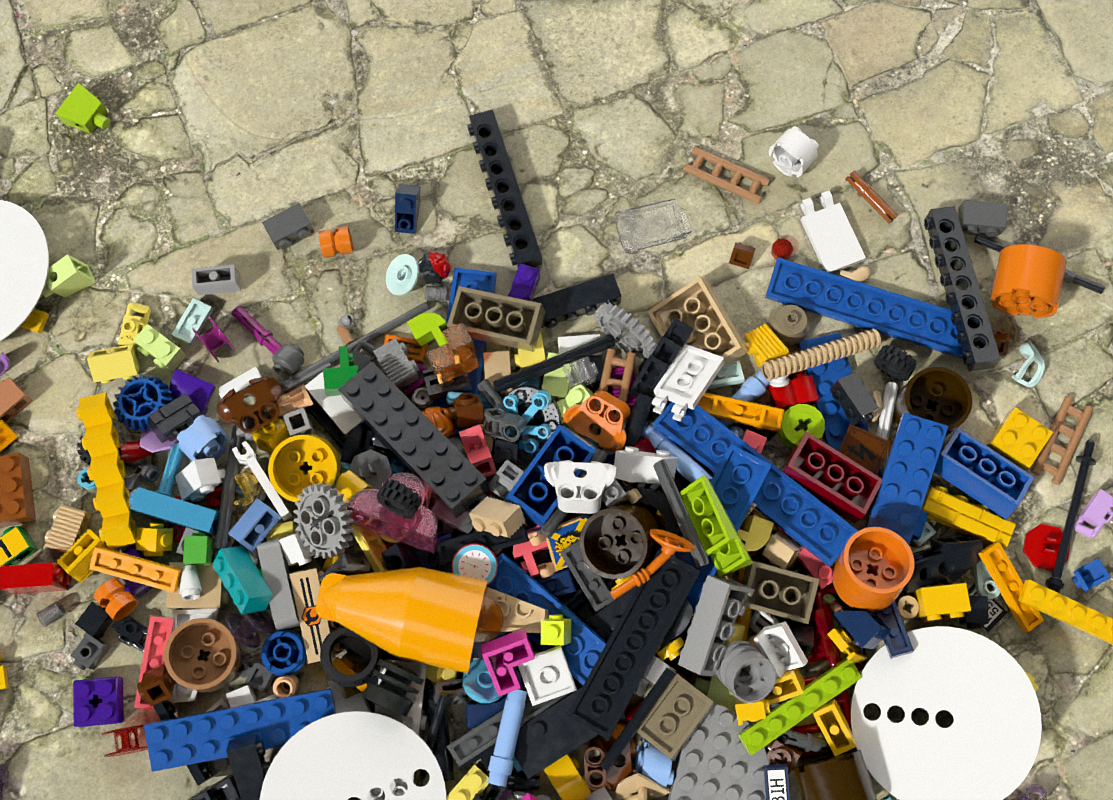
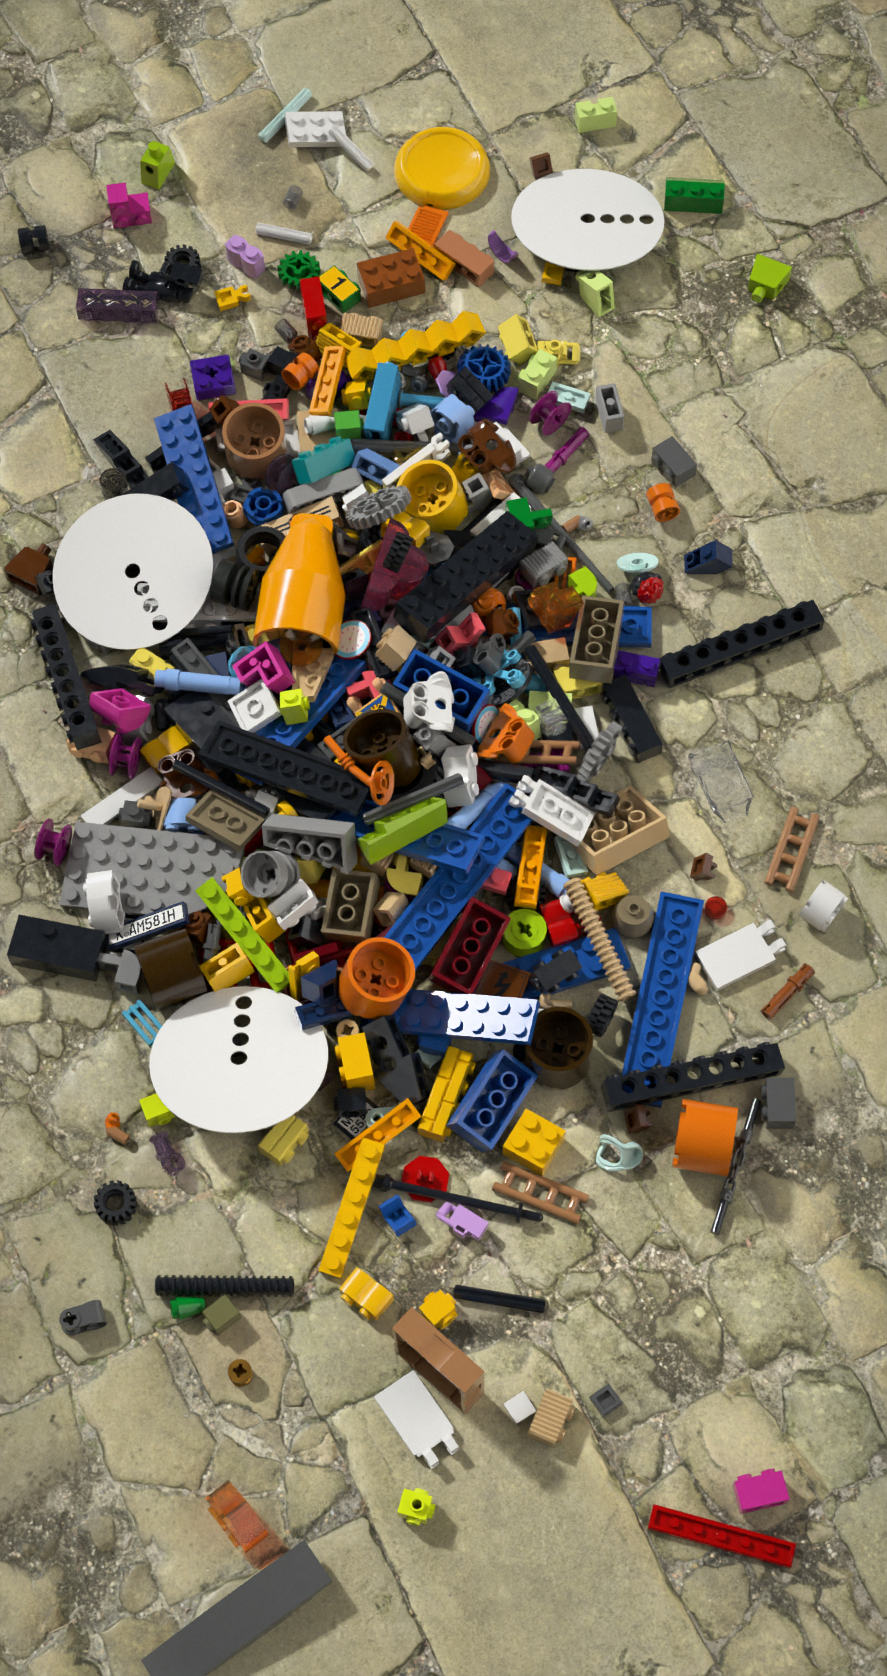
camera: 85 degrees right, 10 degrees down
none -> reddish brown brick [287,335,322,362]

